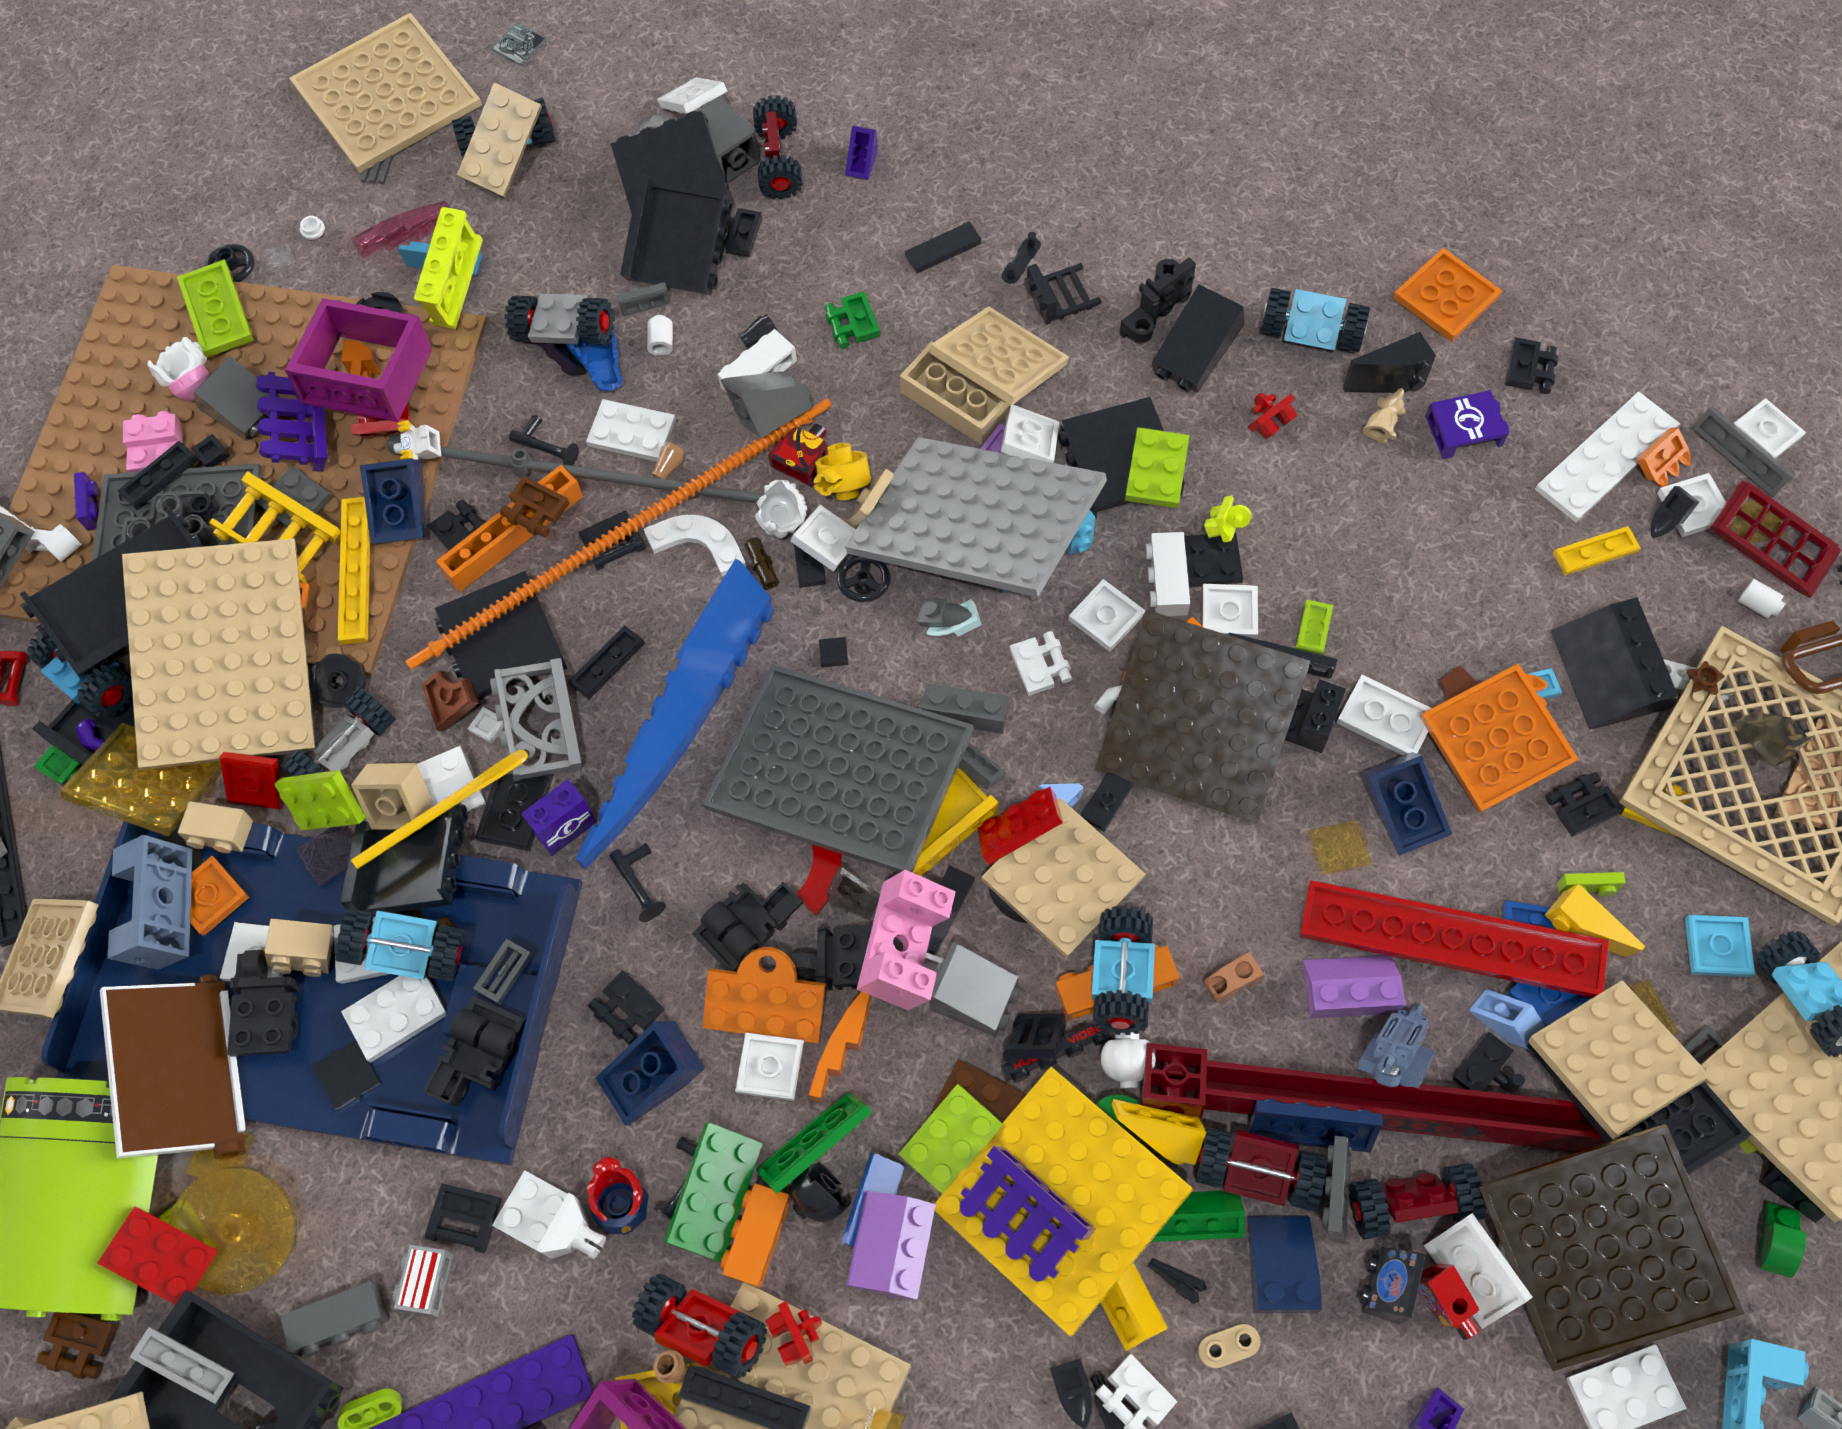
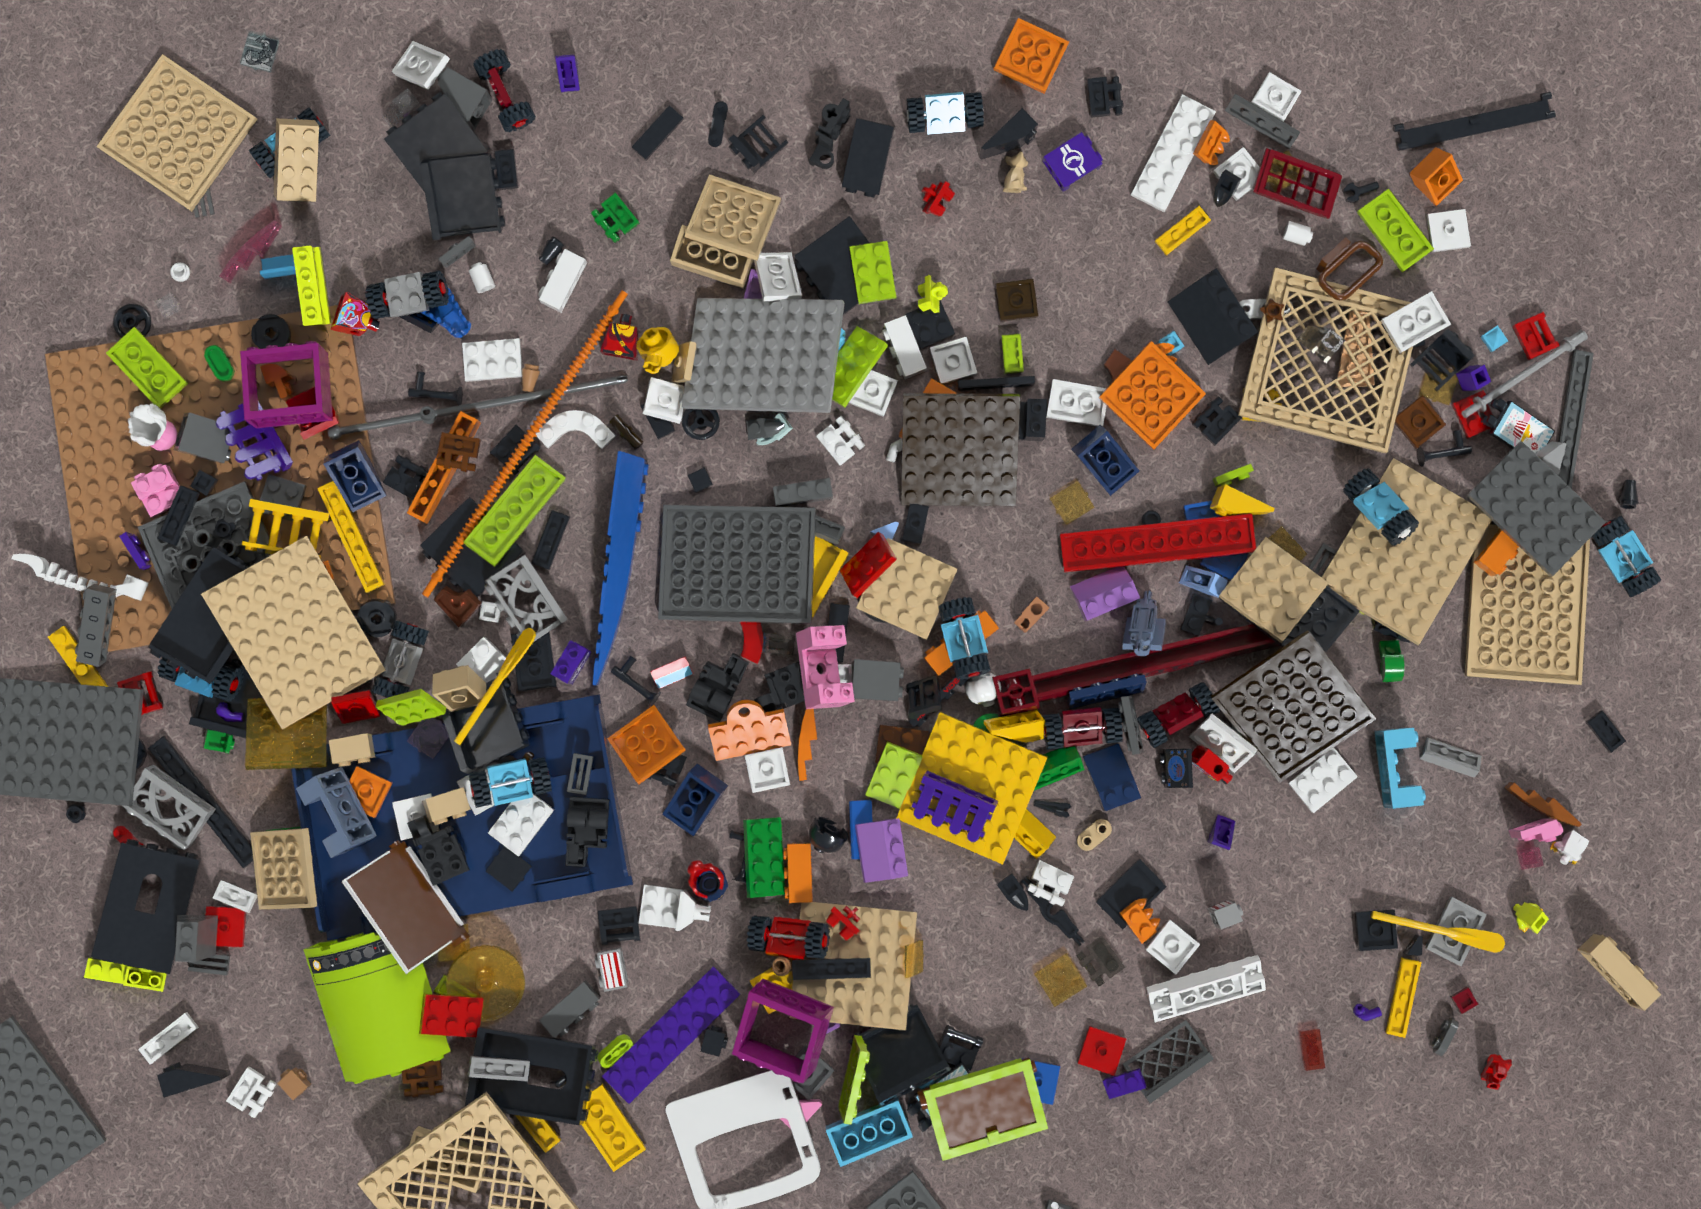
camera: 30 degrees left, 20 degrees up
white piece [394,420,441,460] -> none
dark grey slope [720,371,813,438] -> none
white hair [755,480,807,539] -> none
green tile [756,1091,872,1194] -> none
medium azure plate [1685,915,1755,977] -> none
none -> green tile [204,345,235,381]
none -> torso [330,292,380,336]
none -> lime plate [464,455,566,567]
none -> orange plate [607,705,686,784]
none -> slope [650,656,693,689]
none -> lime plate [832,326,888,408]
none -> dark brown plate [995,279,1038,322]
none -> black plate [1141,510,1161,525]

